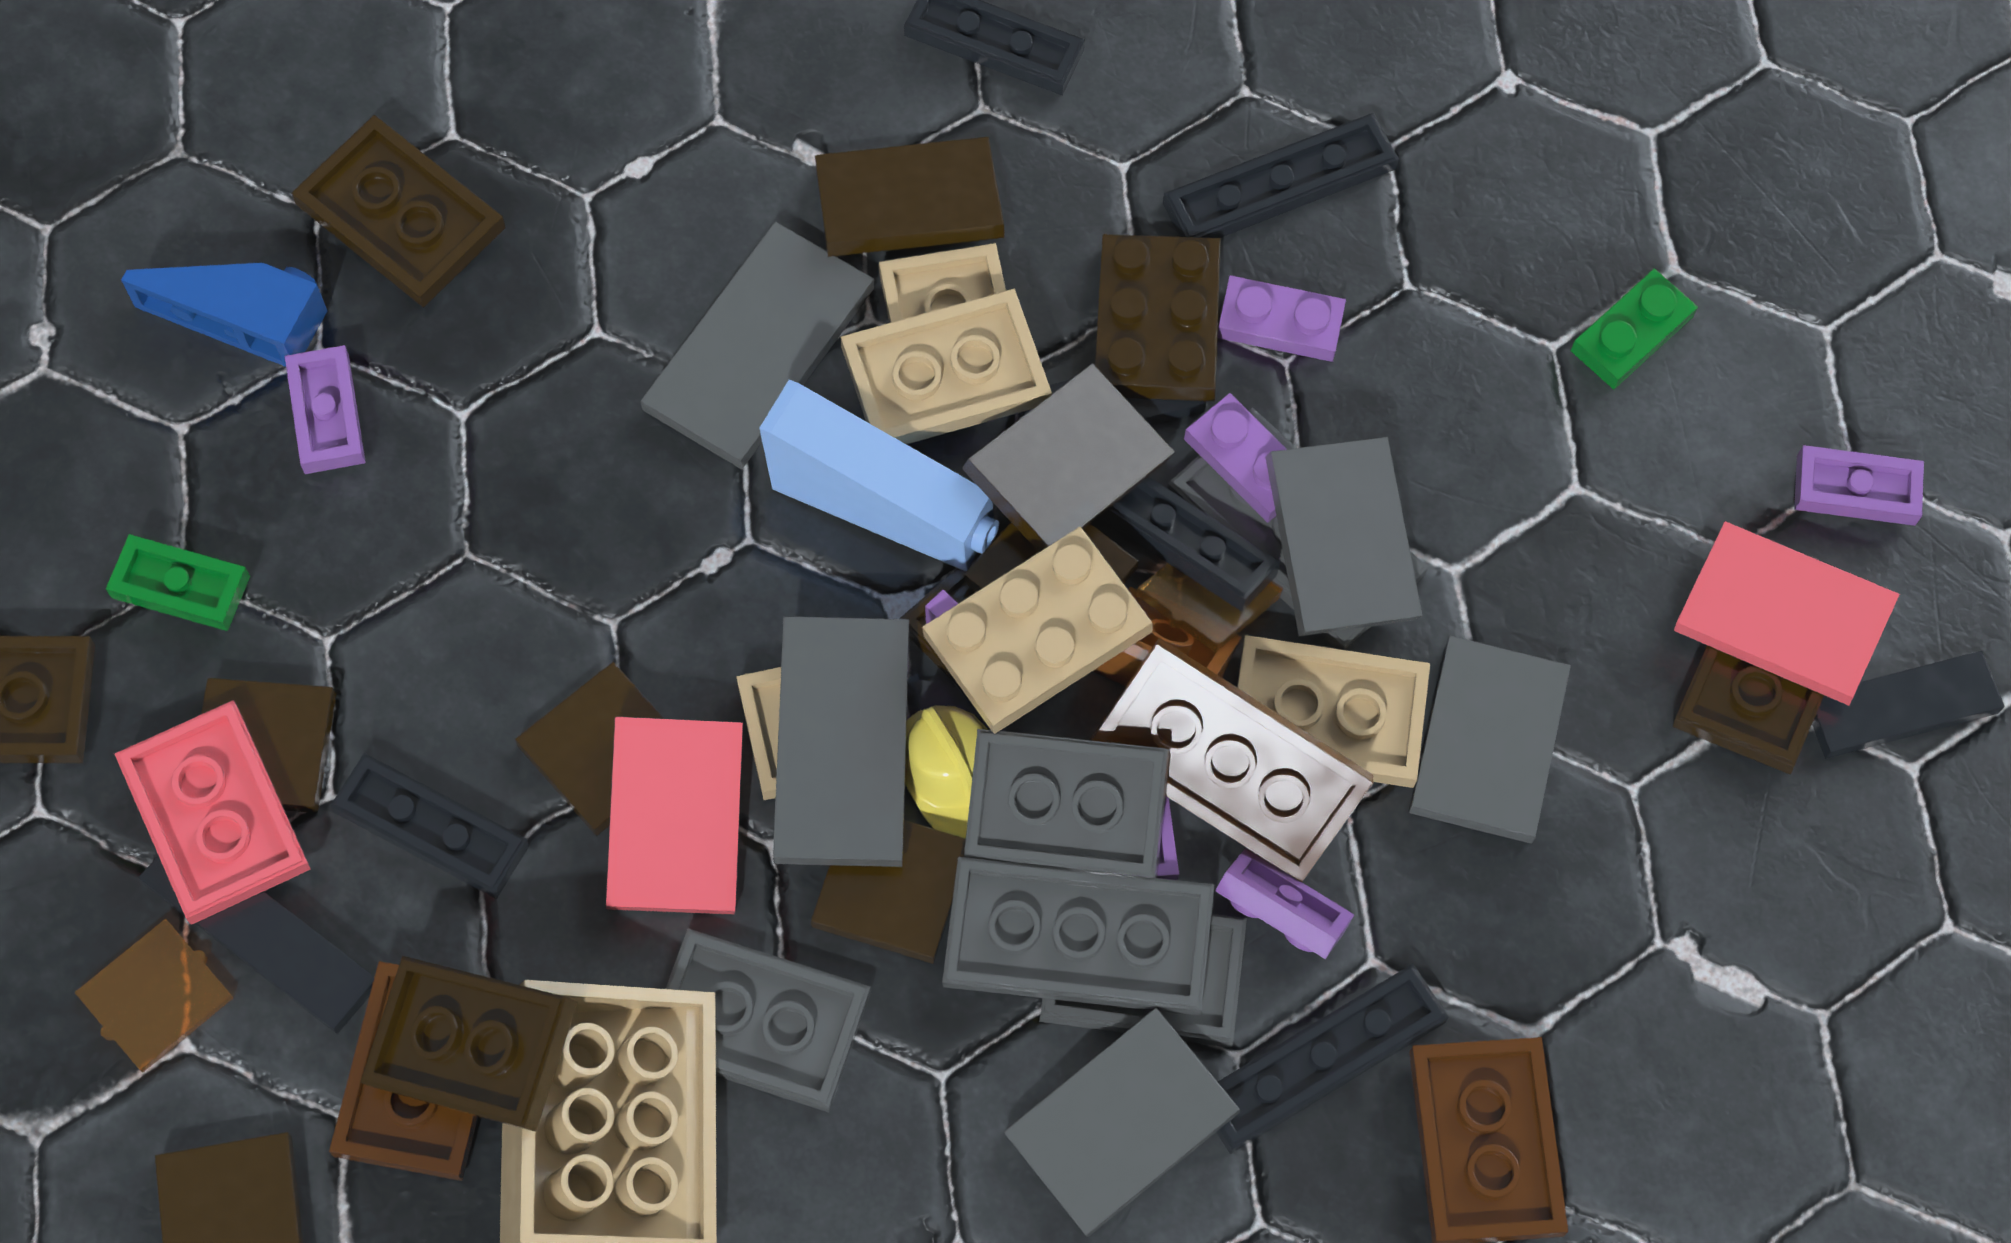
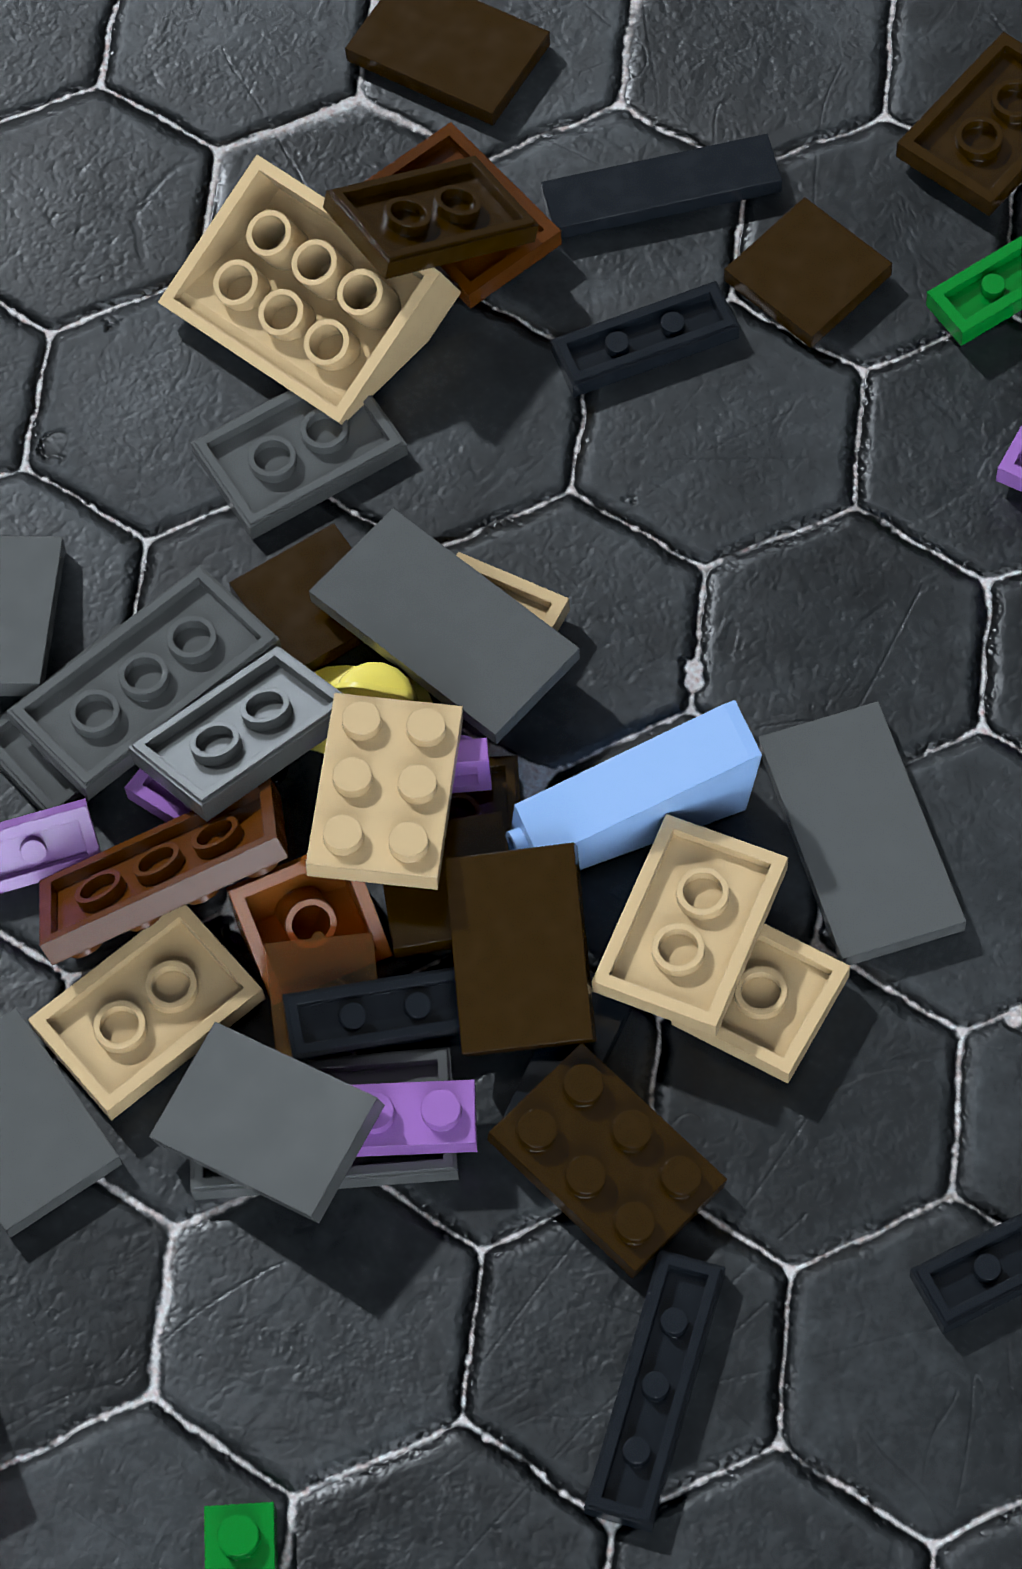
camera: 140 degrees right, 5 degrees down
clear orange piece [75,919,233,1073] -> none
coral tile [115,700,311,925] -> none
dark brown tile [515,662,664,836] -> none
coral tile [606,717,743,914] -> none
dark brown tile [815,137,1004,257] -> none
medium lavender plate [1217,275,1346,362] -> none

